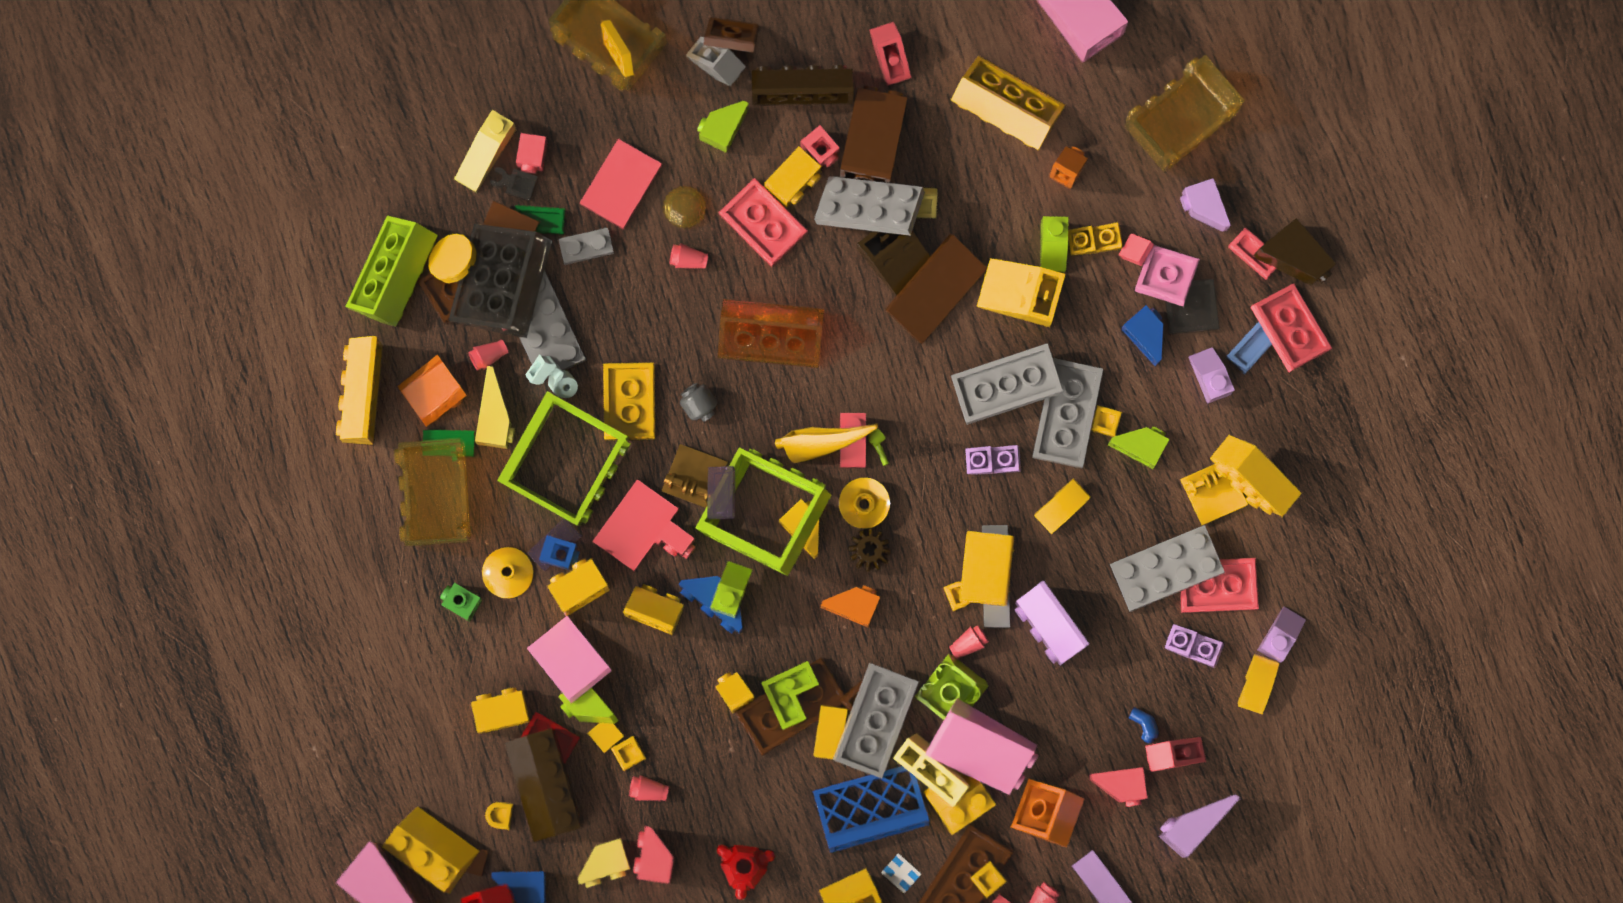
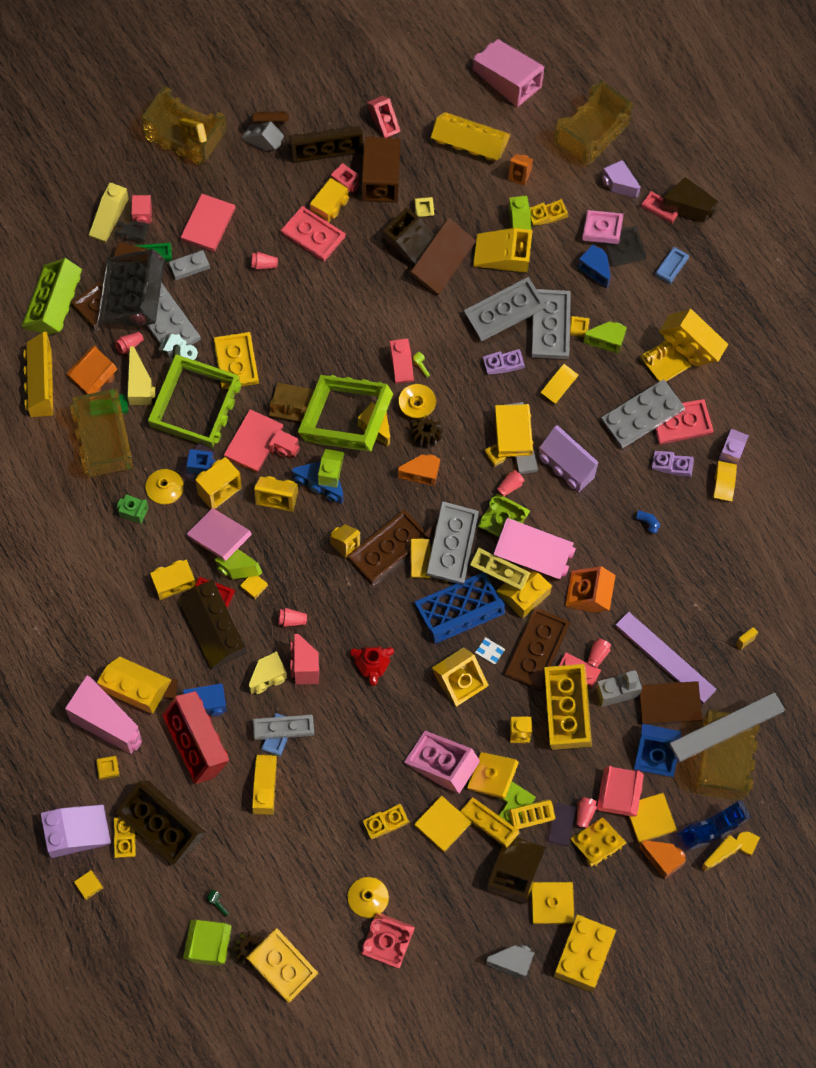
camera: 10 degrees left, 15 degrees down
yellow tile [428,234,476,283] -> none
yellow tile [485,802,514,830] -> none
yellow tile [611,736,646,771] -> none
clear yellow hat [663,186,706,229] -> none
dark grey head [680,383,718,422] -> none
lime slope [697,101,749,153] -> none
tile [707,466,735,519] -> none
clear orange slope [718,299,824,368] -> none
lime plate [761,661,819,730] -> none
yellow piece [775,424,878,463] -> none
light grey plate [814,176,925,236] -> none
yellow tile [970,861,1007,898] -> none
coral slope [1089,767,1147,807] -> none
coral tile [1119,233,1154,266] -> none
coral slope [1145,737,1206,772] -> none
lavender slope [1159,795,1239,858] -> none
lavender slope [1189,347,1234,404] -> none
coral tile [1251,283,1332,372] -> none

